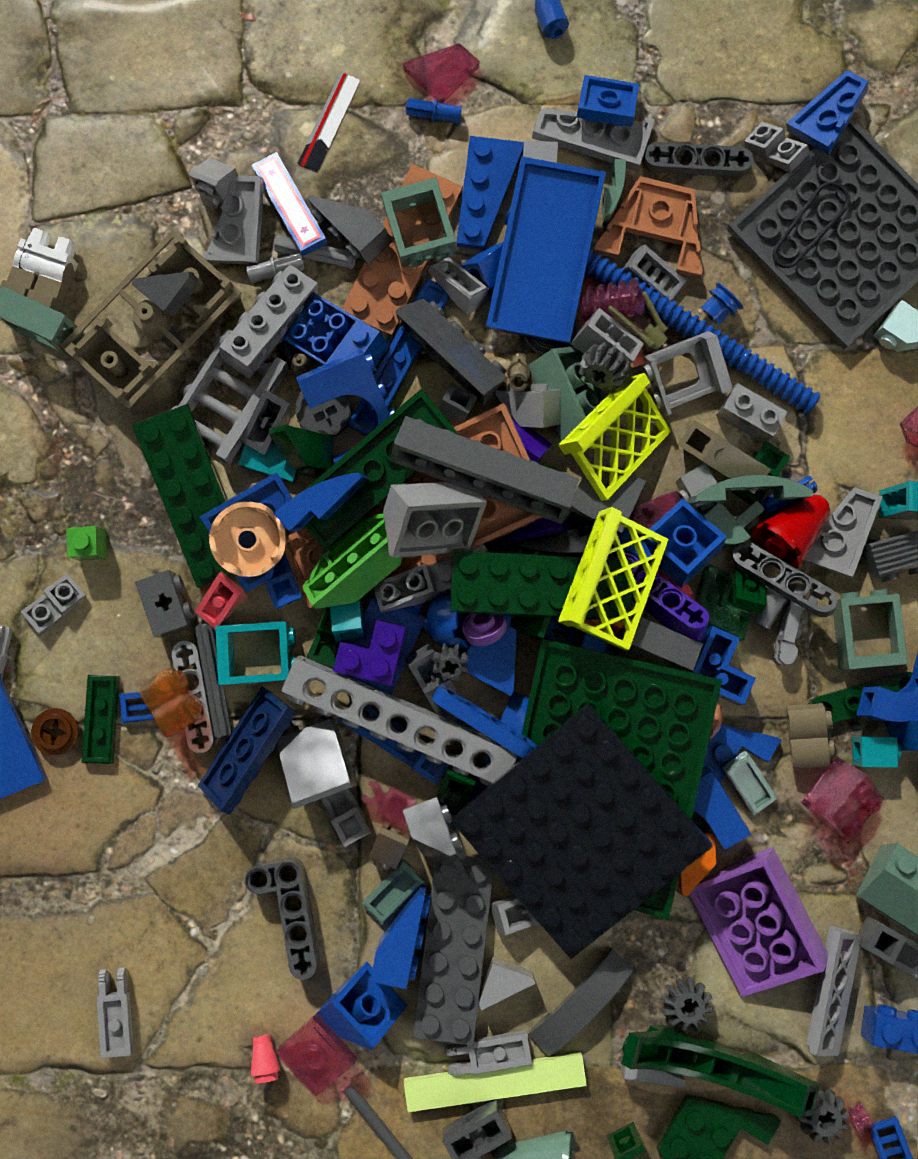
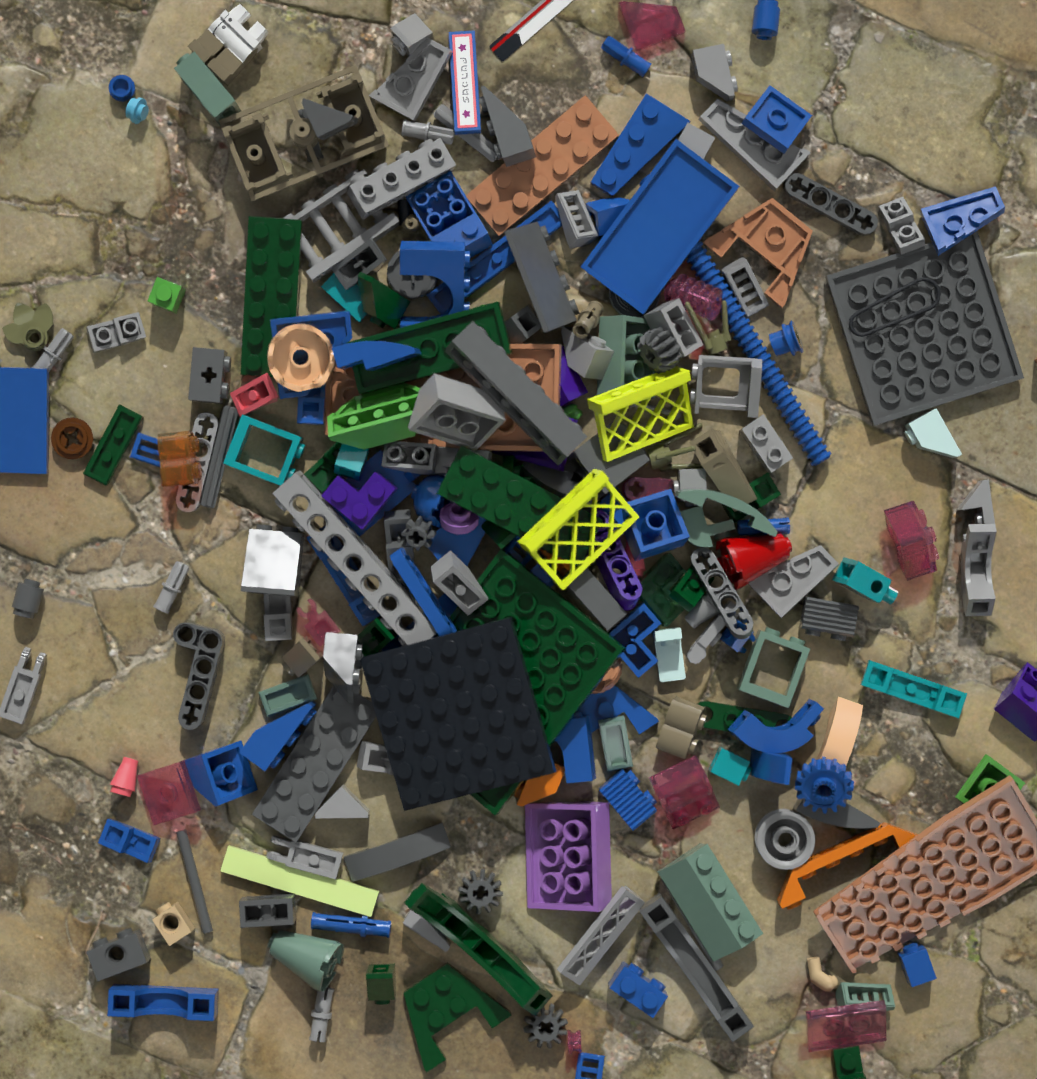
camera: 20 degrees right, 5 degrees up
dark blue plate [198,686,296,815] -> none
sand green window [381,177,456,268] -> none
sand green slope [601,159,626,226] -> none
none -> dark grey brick [12,578,44,619]
none -> blue slope [98,818,161,863]
none -> light grey axle [153,561,189,614]
none -> blue pin [311,912,391,938]
none -> light grey slope [431,550,488,615]
none -> blue brick [599,769,657,831]
none -> olive plant [648,423,703,472]
none -> light aqua bracket [653,627,686,682]
none -> light grey slope [691,44,738,101]
none -> blue tile [720,619,756,653]

